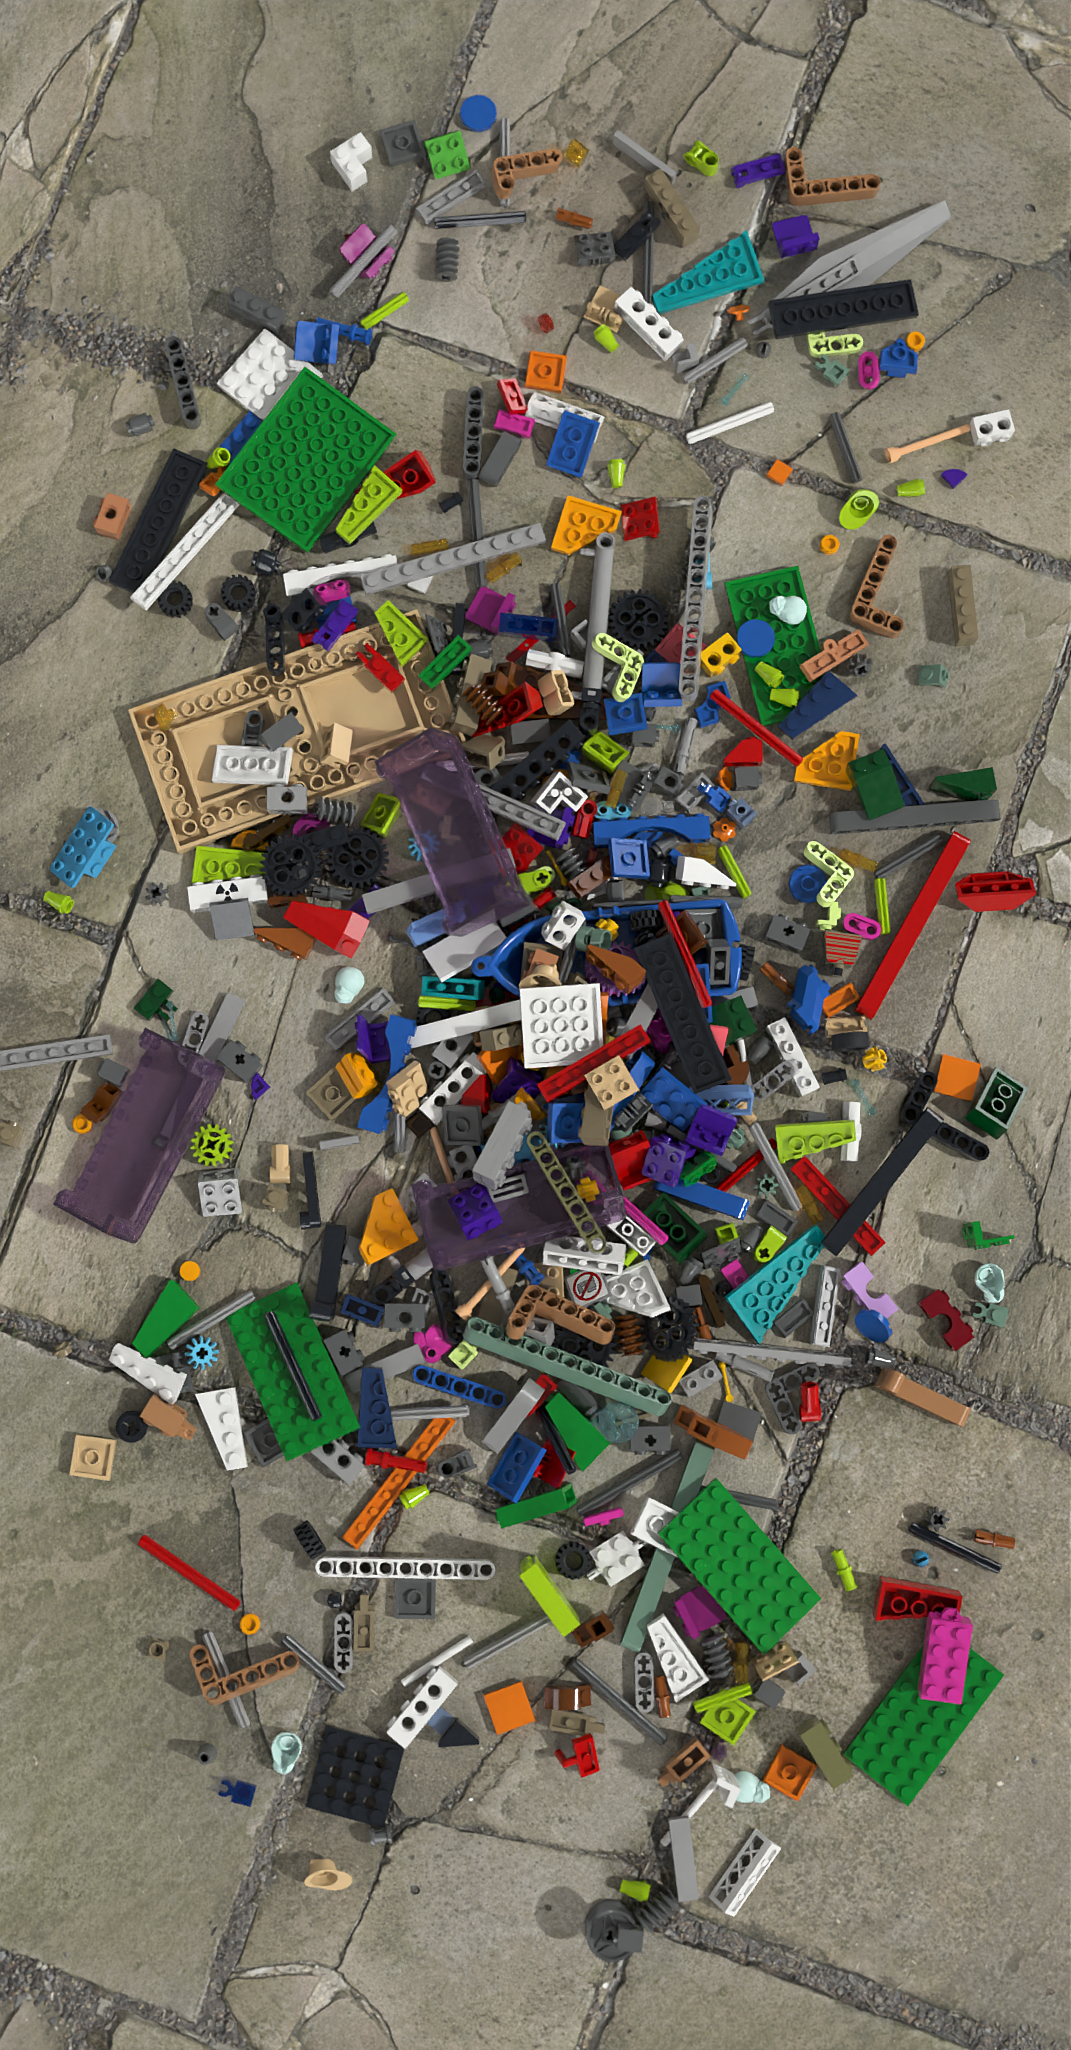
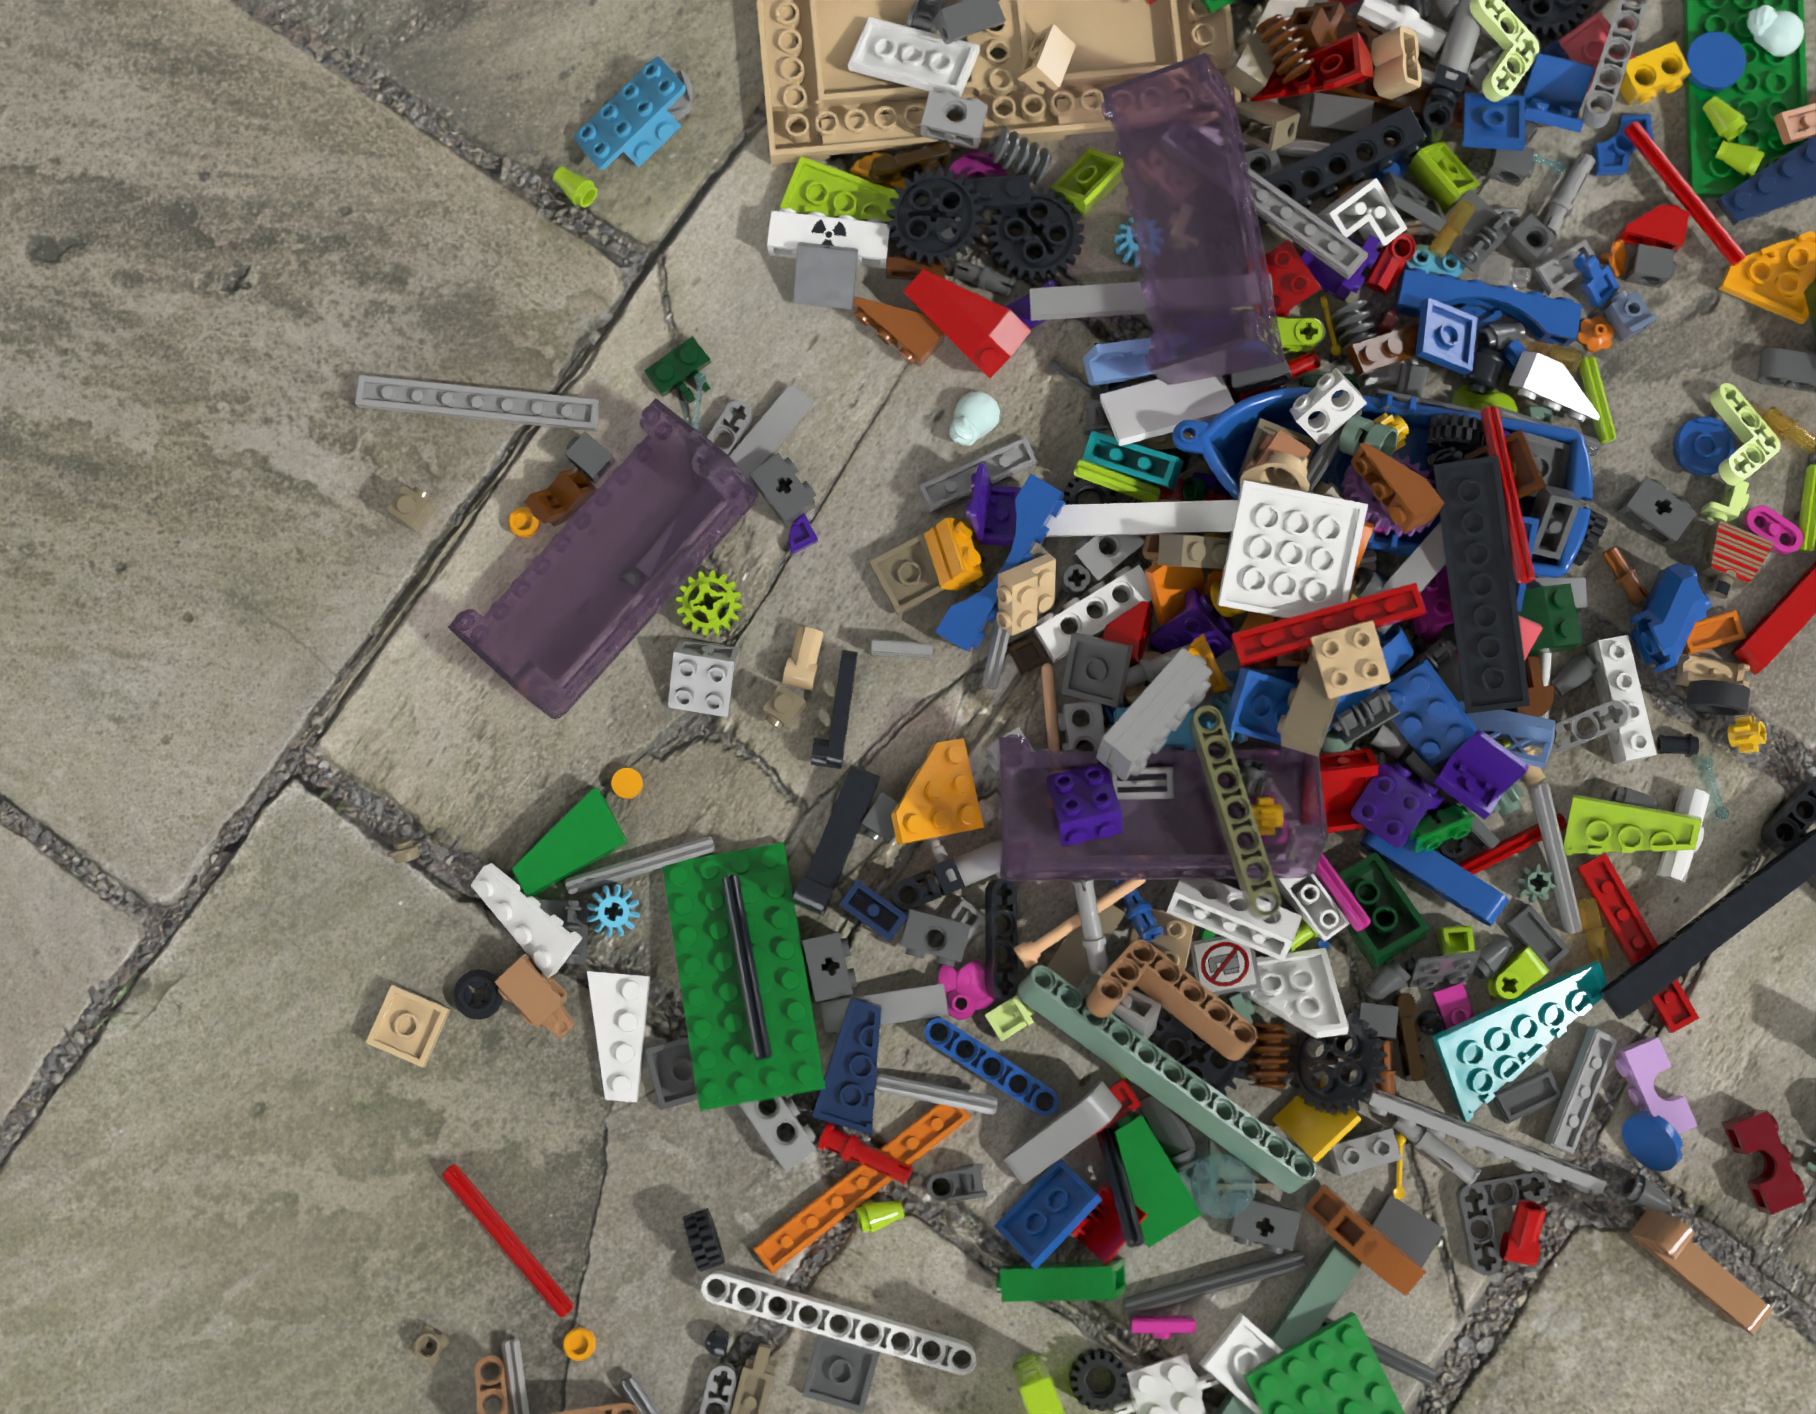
camera: 15 degrees right, 0 degrees up
dark grey gear [145,882,169,906] -> none

